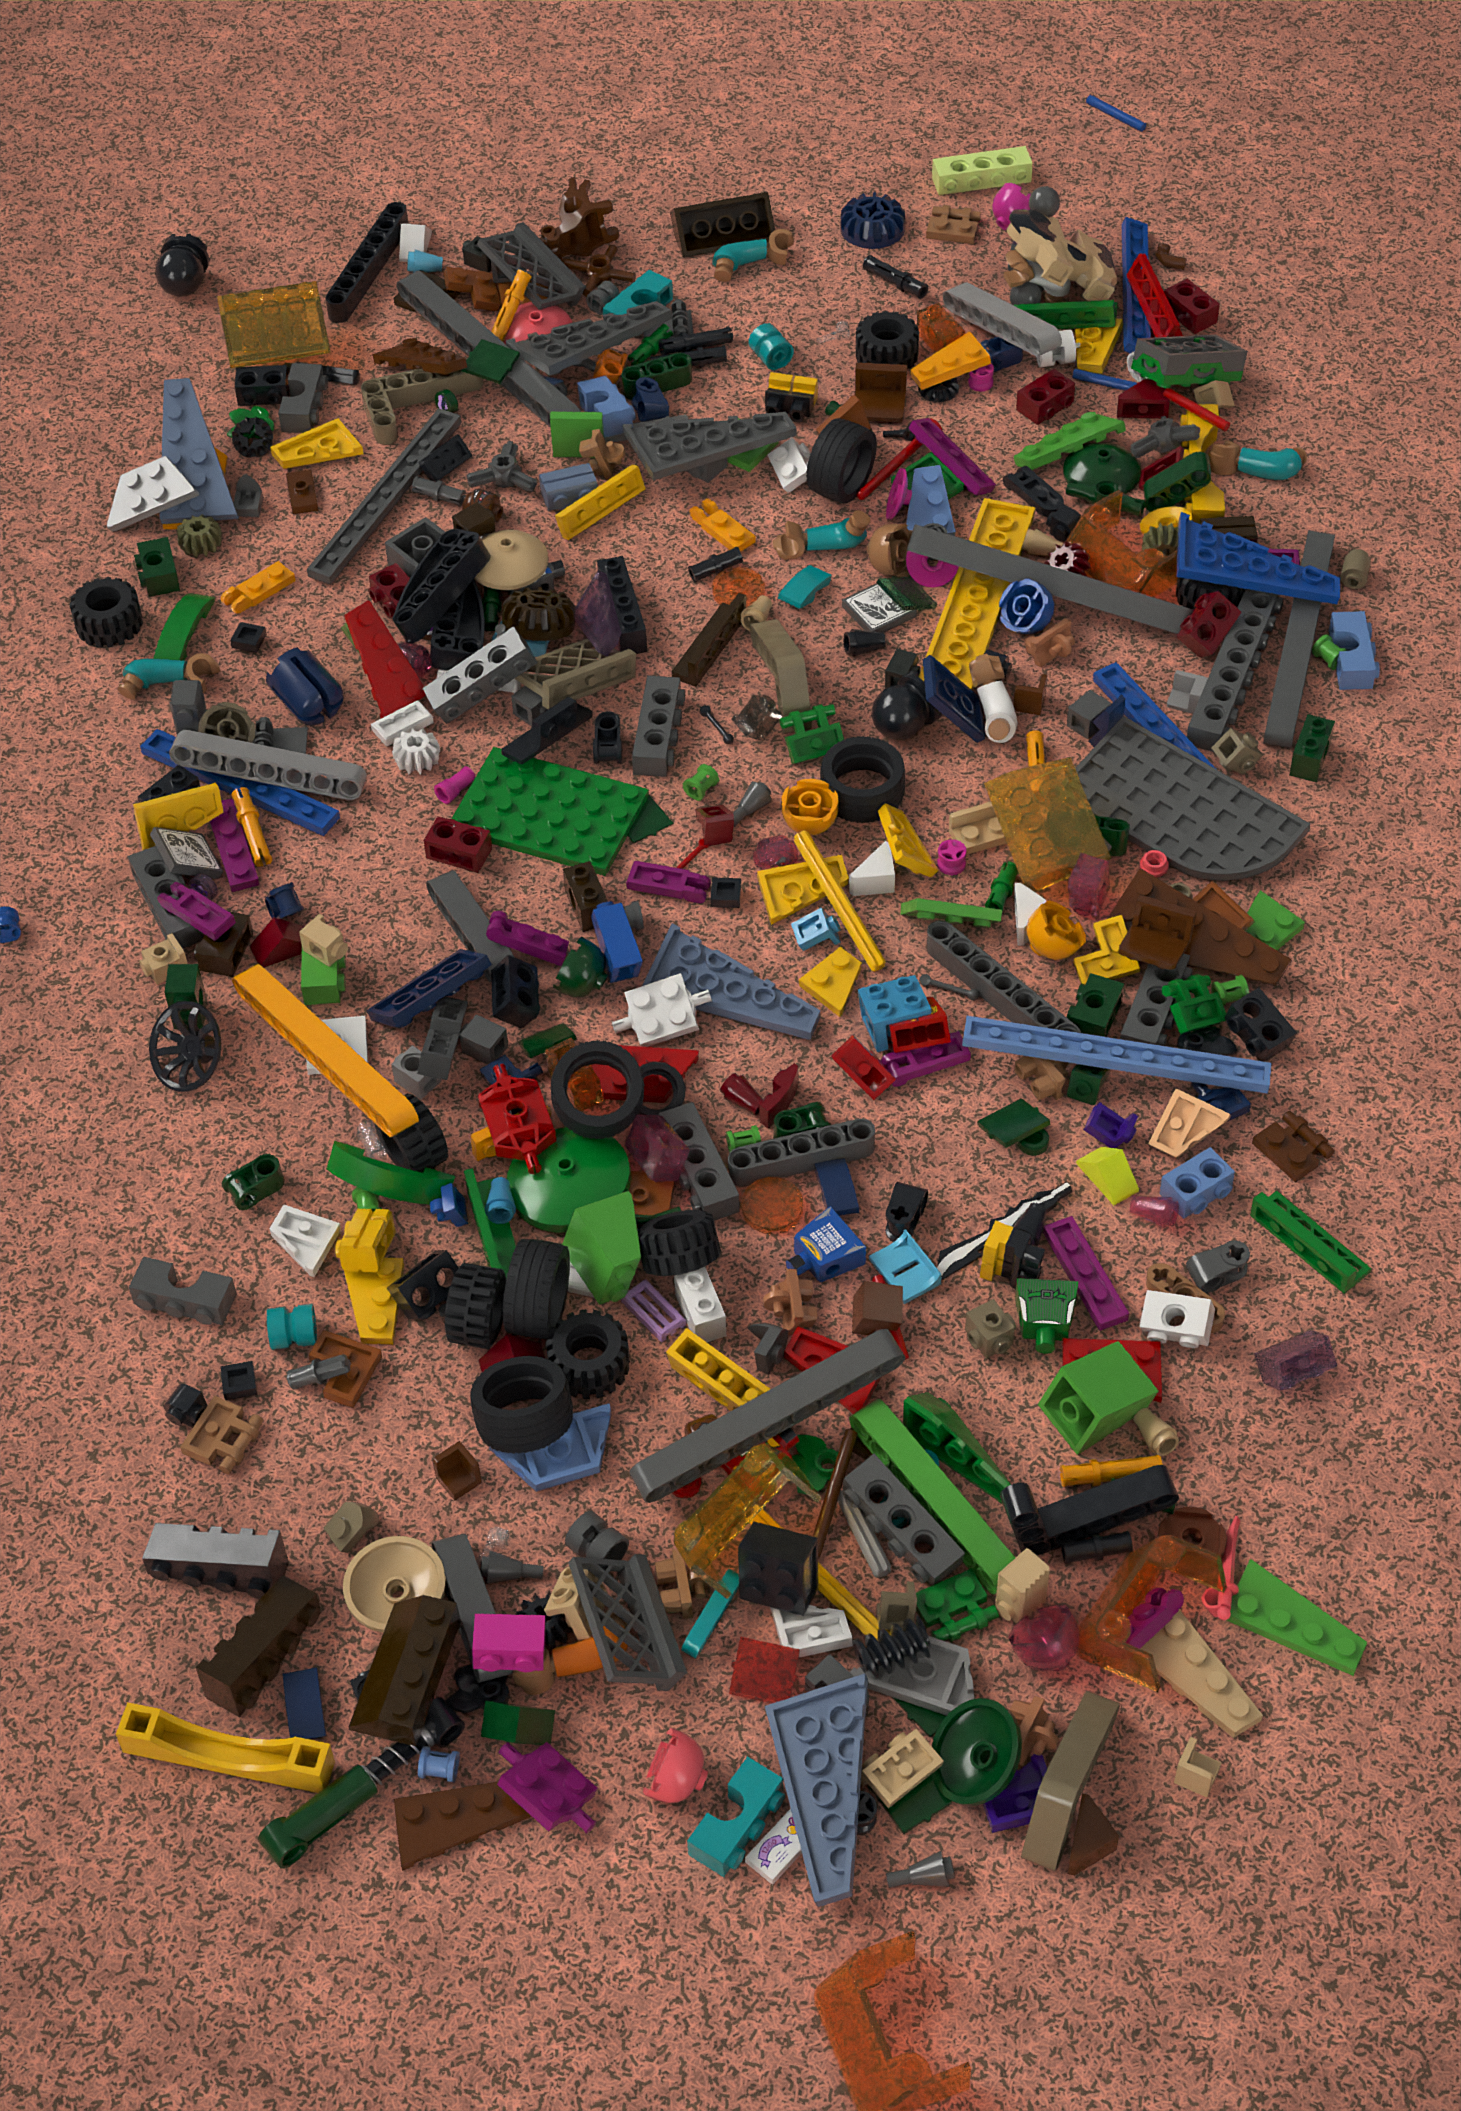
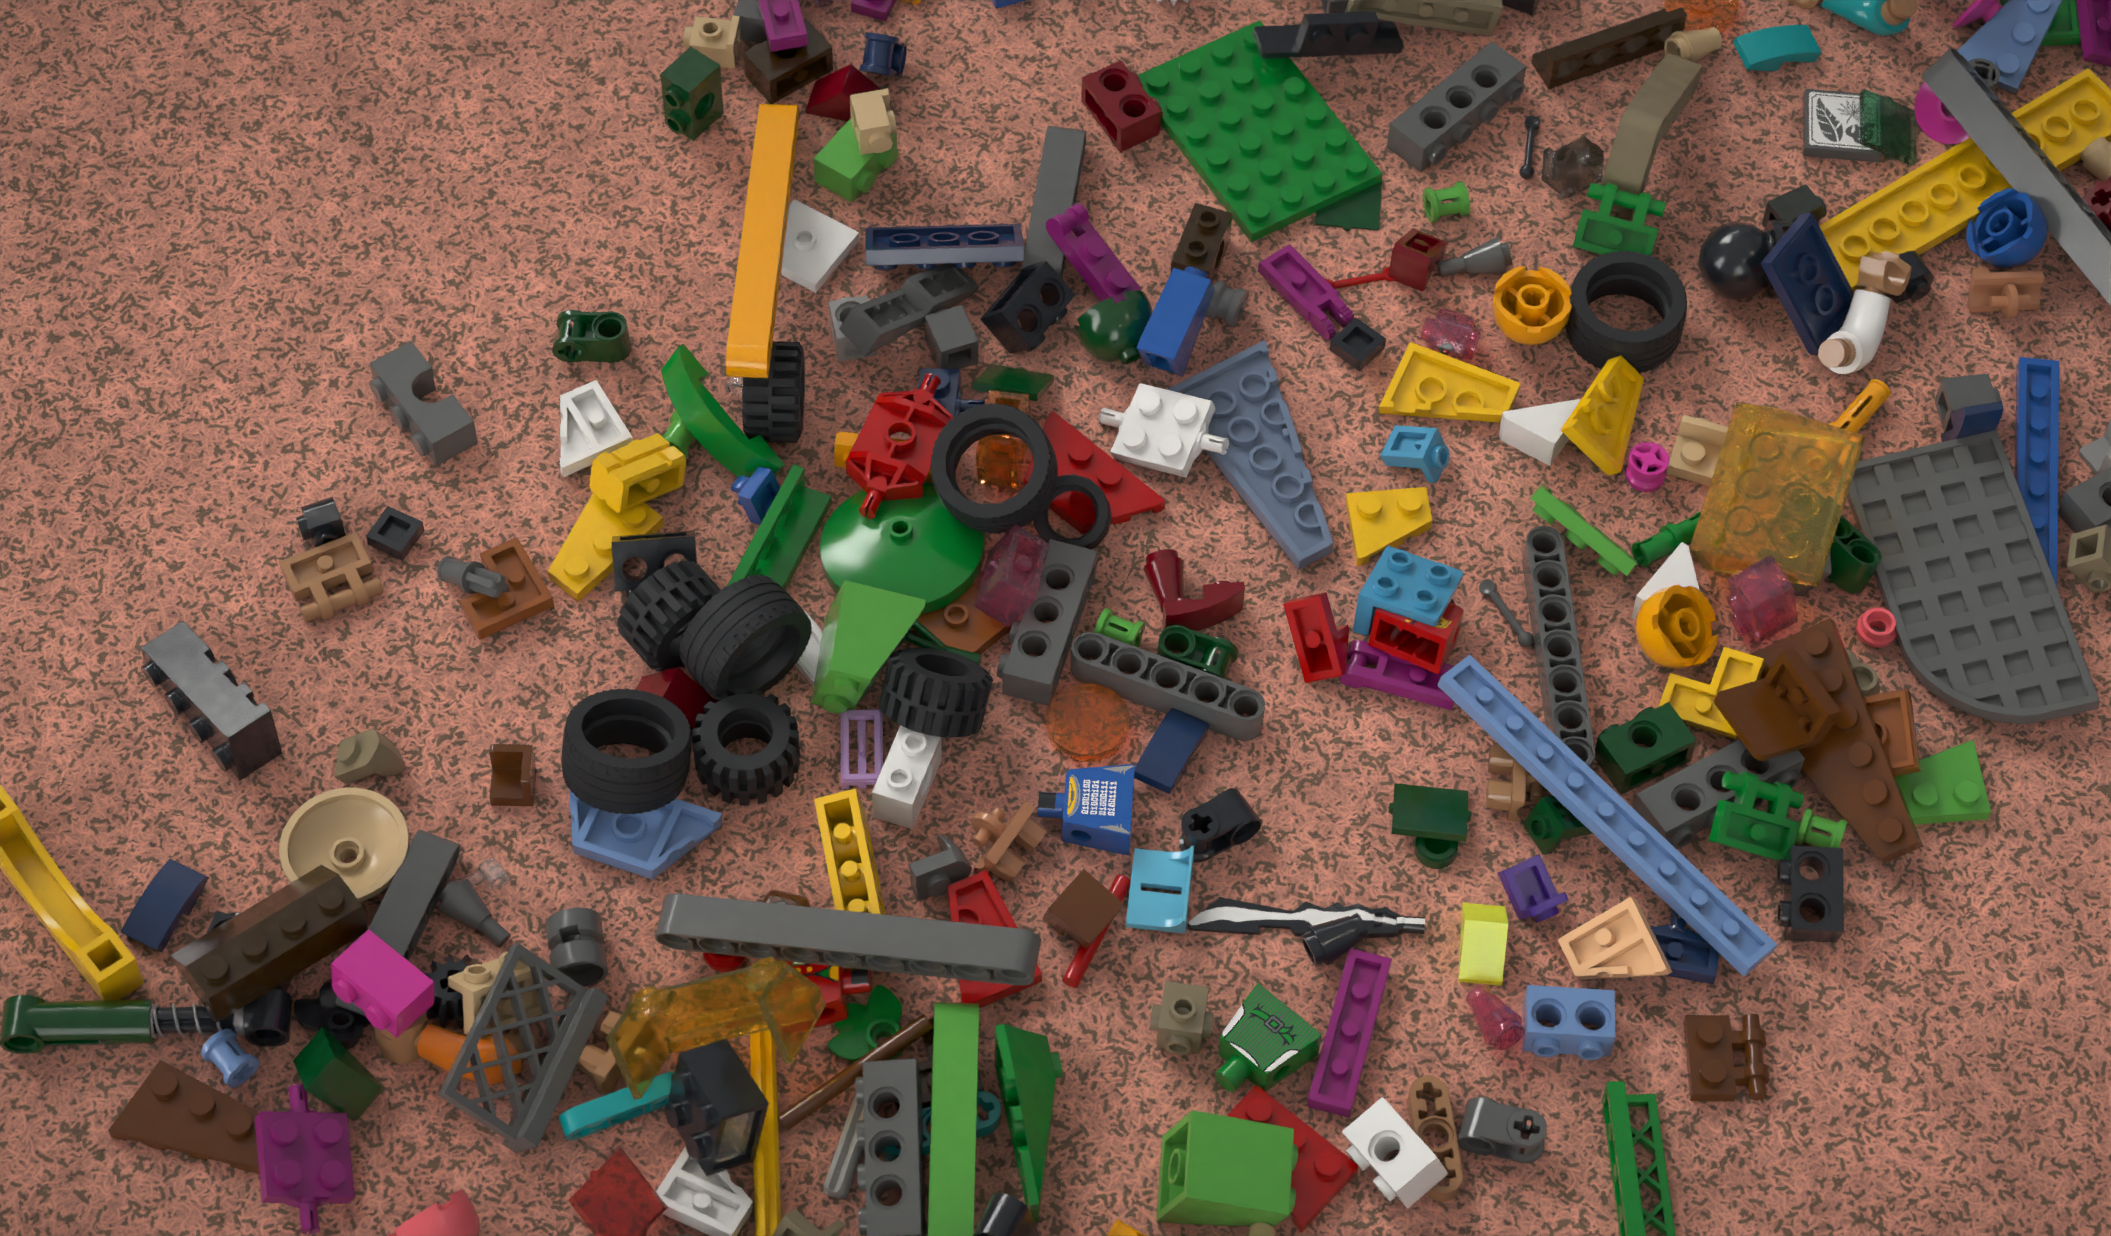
camera: 35 degrees right, 5 degrees up
black wheel [149,1001,221,1092] -> none
dark brown wedge [195,1575,320,1717] -> none
teal wheel [266,1303,317,1350] -> none
dark pink pin [434,766,476,804] -> none
dark azure cone [485,1177,516,1224] -> none
black piece [593,711,622,764] -> none
yellow axle [794,830,886,972] -> none
black cone [843,629,886,656] -> none
medium nougat cylinder [867,523,913,577] -> none
hips [980,1220,1045,1290] -> none
reddish brown panel [1014,674,1048,716] -> none
black plate [1177,1026,1238,1056] -> none

